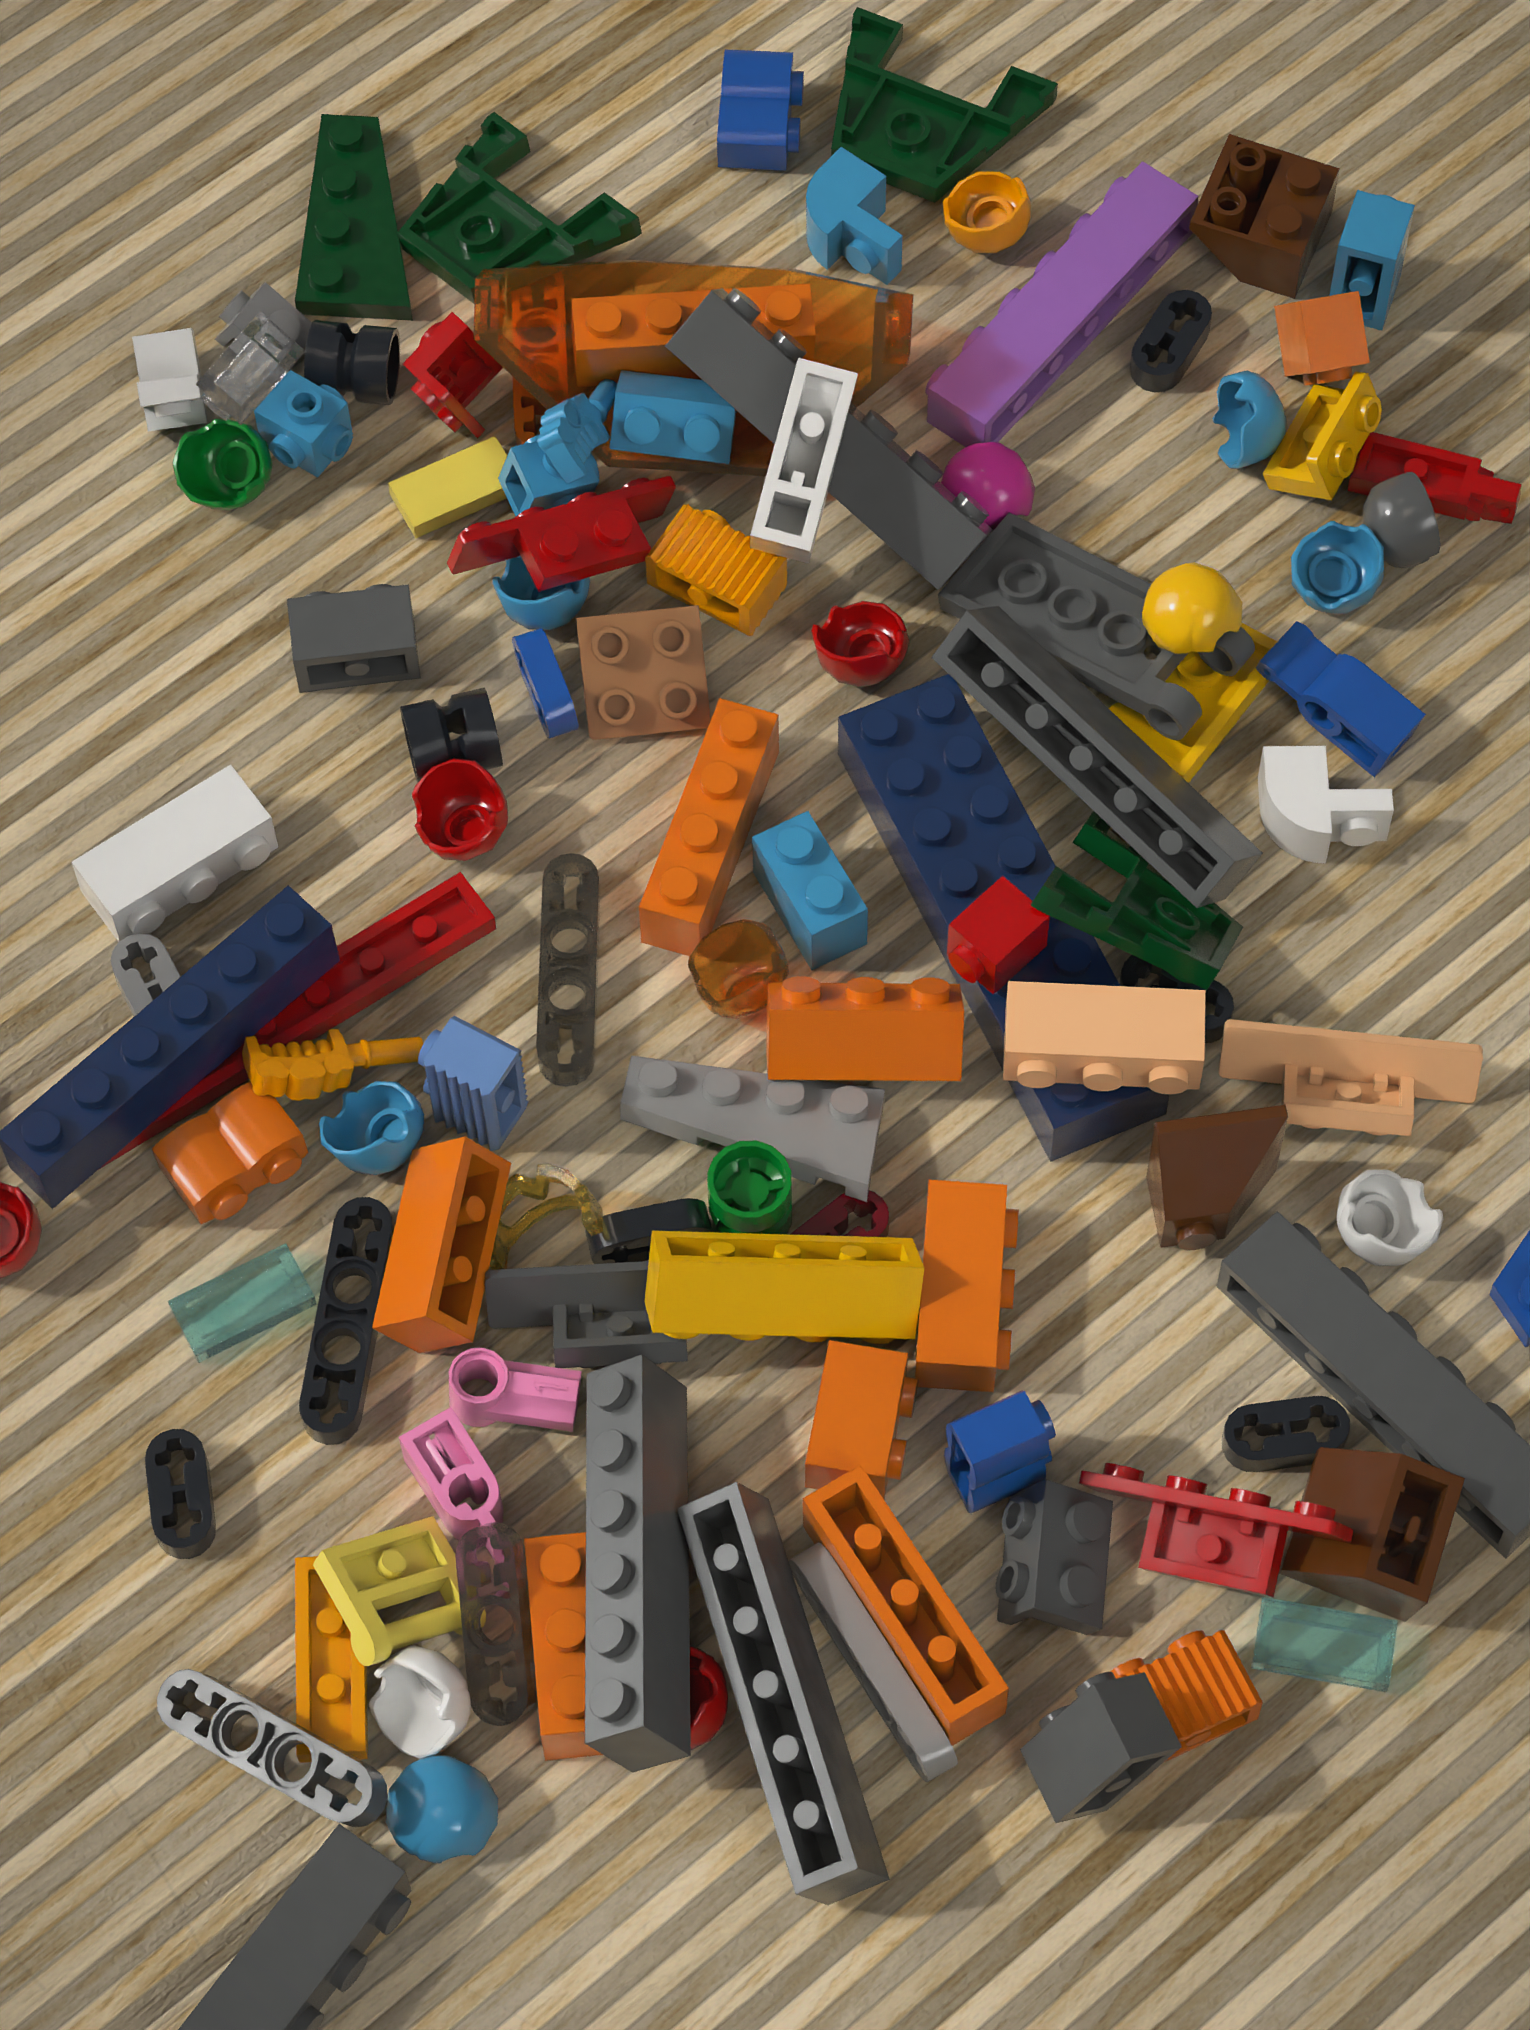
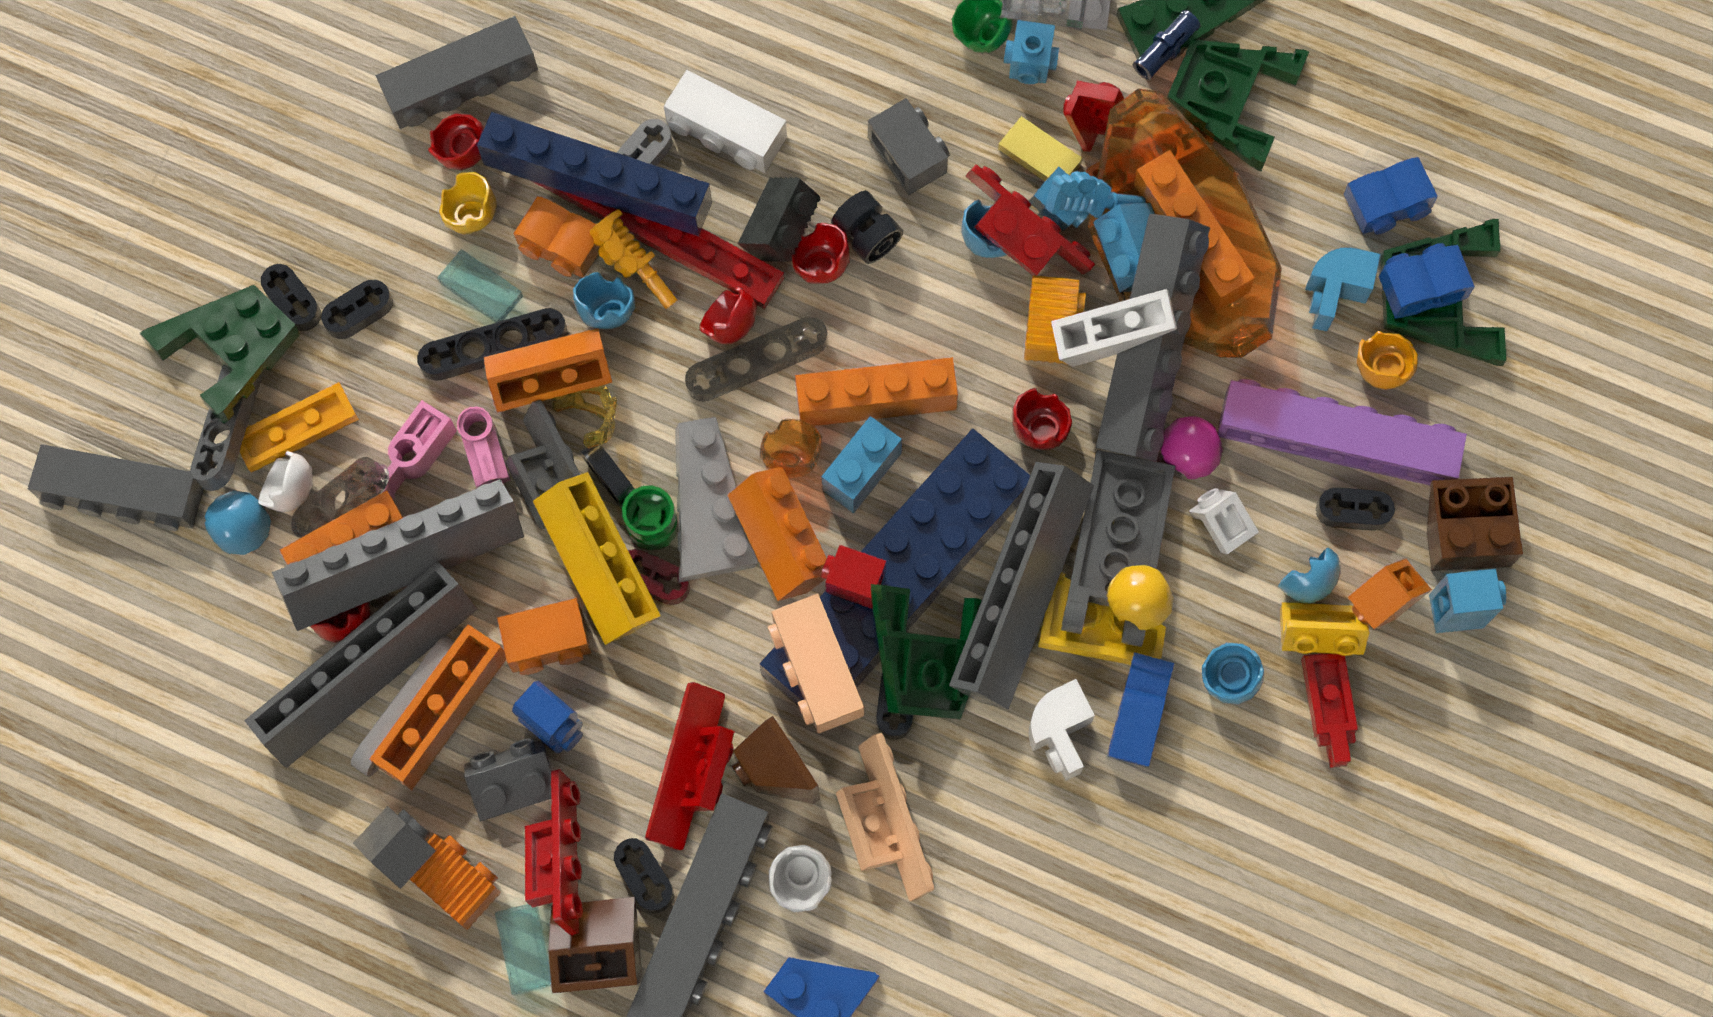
camera: 65 degrees right, 10 degrees up
black wheel [304,320,400,405] -> none
light yellow plate [313,1516,486,1666] -> none
medium blue brick [418,1016,528,1151] -> none
blue beam [512,628,579,739] -> none
medium nougat bracket [576,605,711,740] -> none
orange brick [915,1179,1019,1392] -> none
dark grey hair [1363,472,1441,568] -> none
none -> dark green wing [140,285,300,424]
none -> black beam [261,264,321,331]
none -> yellow hair [439,172,497,234]
none -> red bracket [645,682,735,850]
none -> red hair [699,287,757,345]
none -> pearl dark grey brick [738,177,821,262]
none -> dark blue pin [1132,10,1201,80]
none -> white bracket [1189,488,1259,554]
none -> blue brick [1378,243,1475,318]

